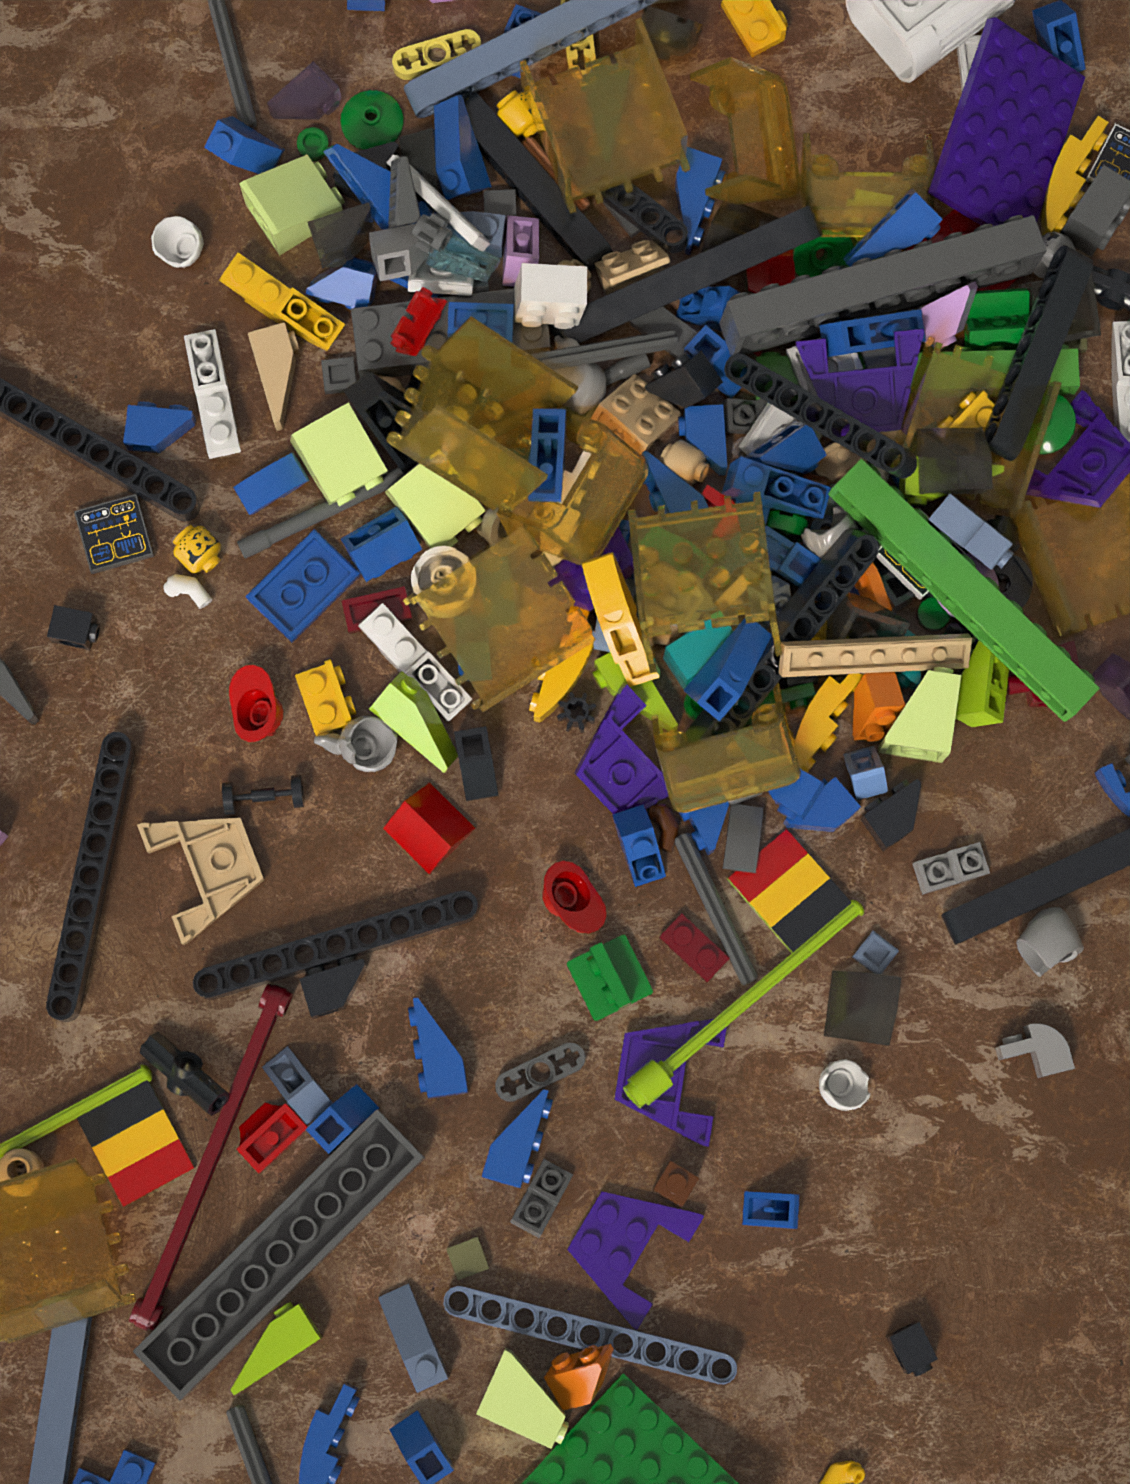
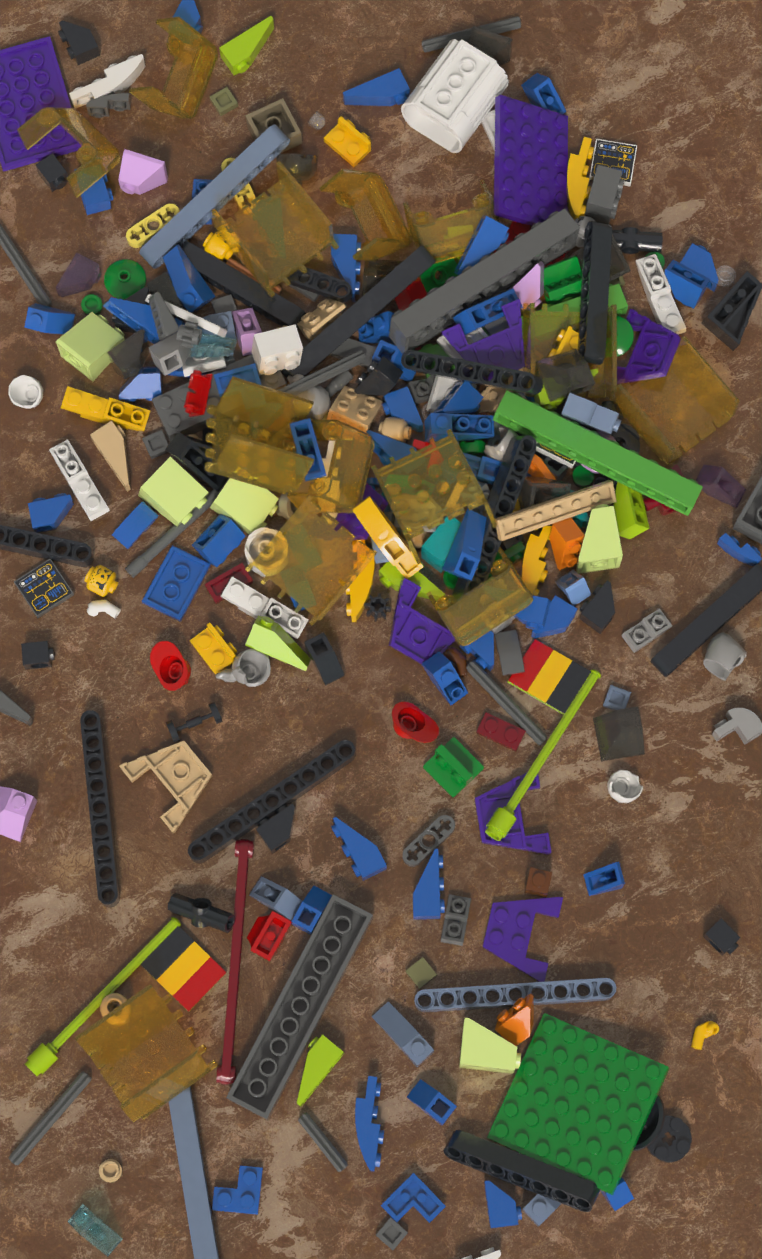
camera: 15 degrees left, 5 degrees down
red slope [383,782,476,875] -> none

